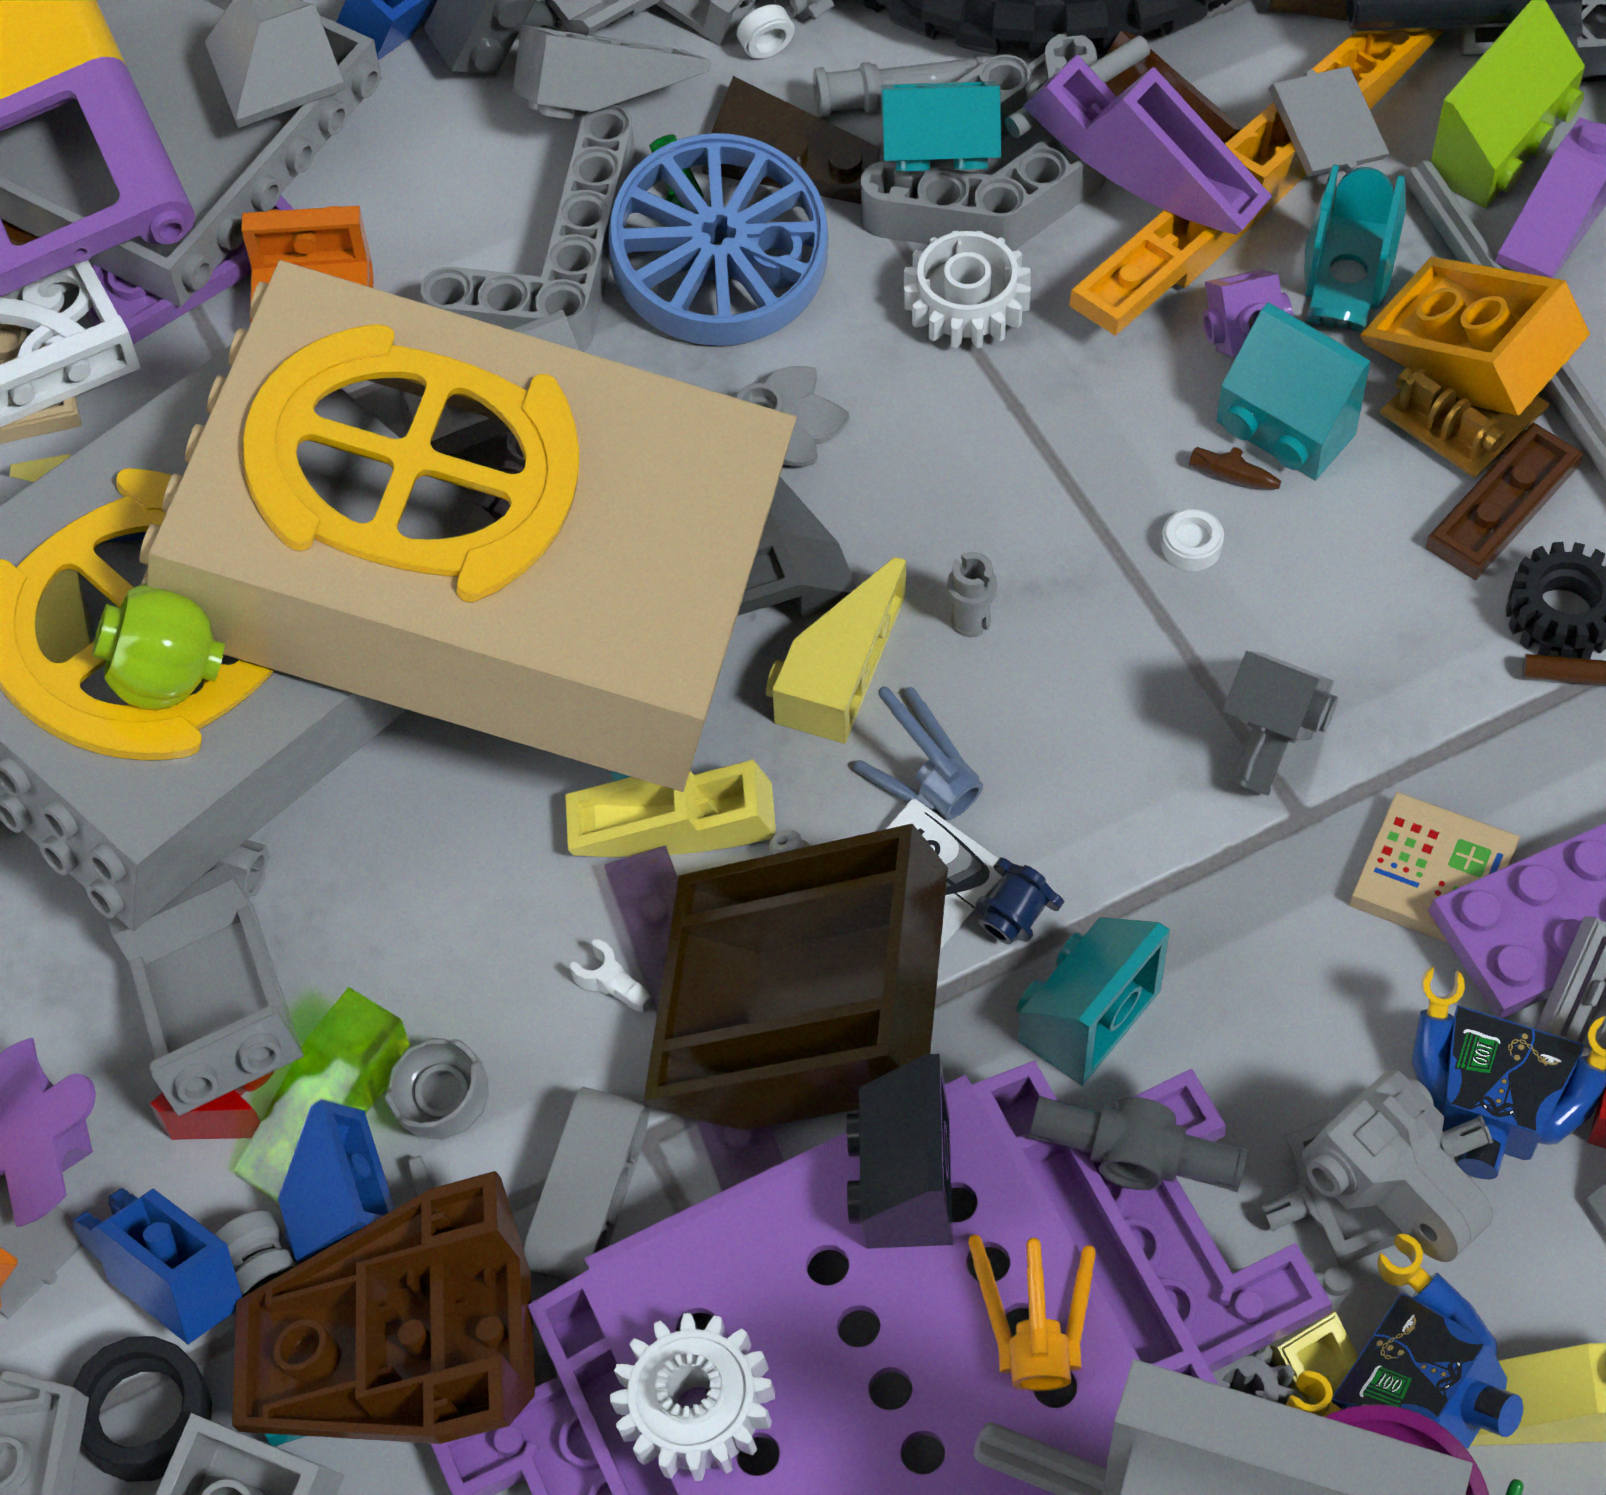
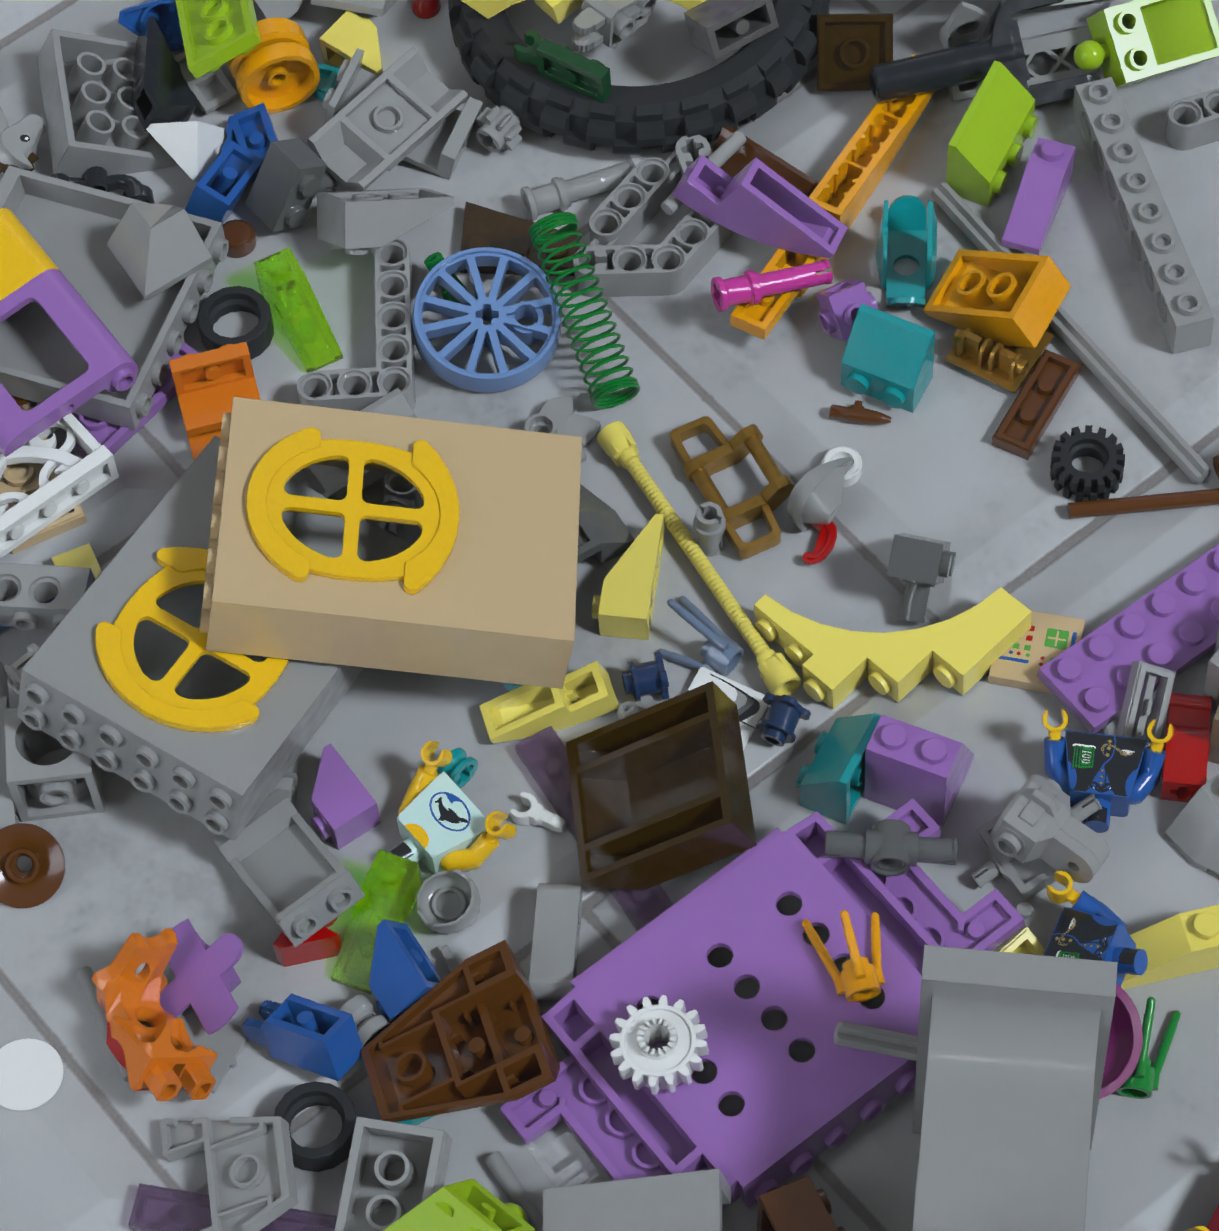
camera: 10 degrees left, 0 degrees up
lime plant [92,583,225,710] -> none
white tile [737,5,795,58] -> none
black slope [846,1054,953,1249] -> none
teal slope [881,81,1001,171] -> none
white gear [904,230,1031,348] -> none
light grey piece [1268,66,1390,177] -> none
none -> black tyre [197,286,274,359]
none -> reddish brown piece [222,219,257,258]
none -> clear neon green slope [254,247,343,373]
none -> medium lavender slope [311,743,381,850]
none -> torso [388,741,516,874]
none -> teal bush [437,747,478,788]
none -> green piece [528,212,640,409]
none -> light yellow hose [597,421,802,696]
none -> dark blue brick [621,651,669,702]
none -> pearl gold bar [670,416,795,559]
none -> dark pink pin [711,259,833,312]
none -> light yellow arch [754,587,1032,710]
none -> light grey piece [787,457,854,565]
none -> medium lavender slope [864,715,974,827]

